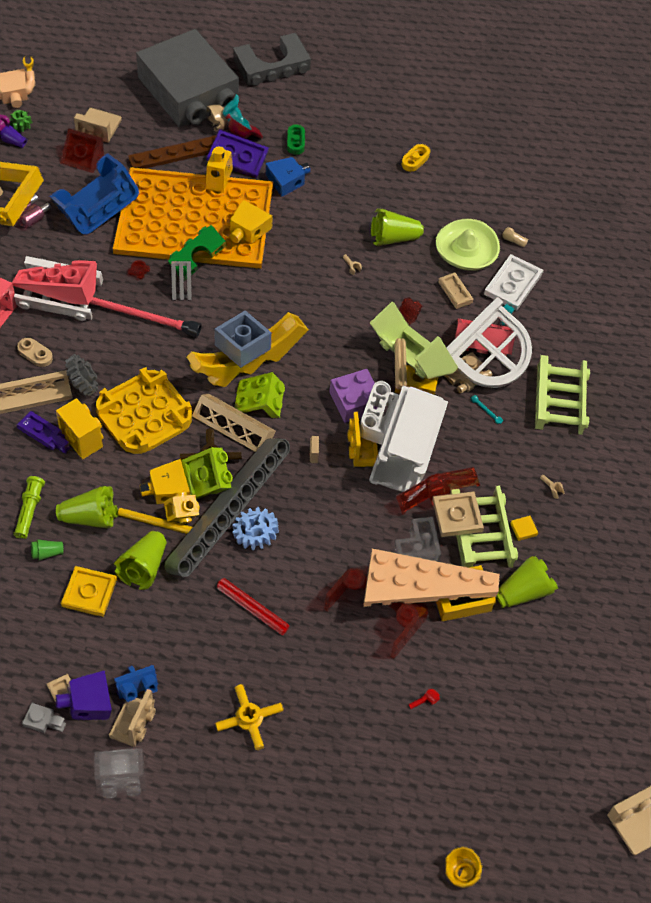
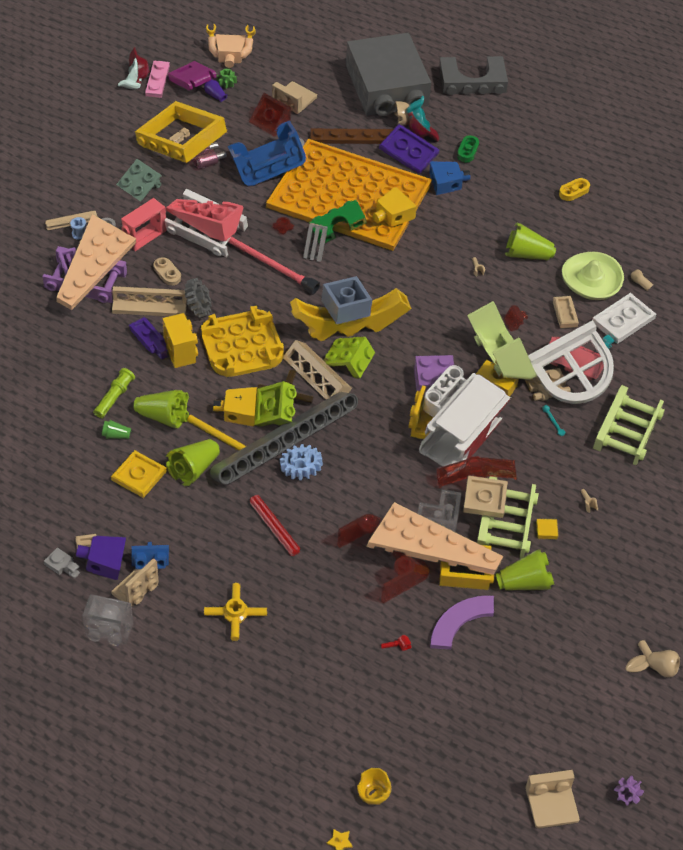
camera: 20 degrees right, 5 degrees down
yellow brick [164,492,199,524] -> none
yellow torso [206,146,233,193] -> none
tan tile [310,436,319,463] -> none
tan axle [395,338,407,390] -> none
none -> medium lavender tile [430,596,494,649]

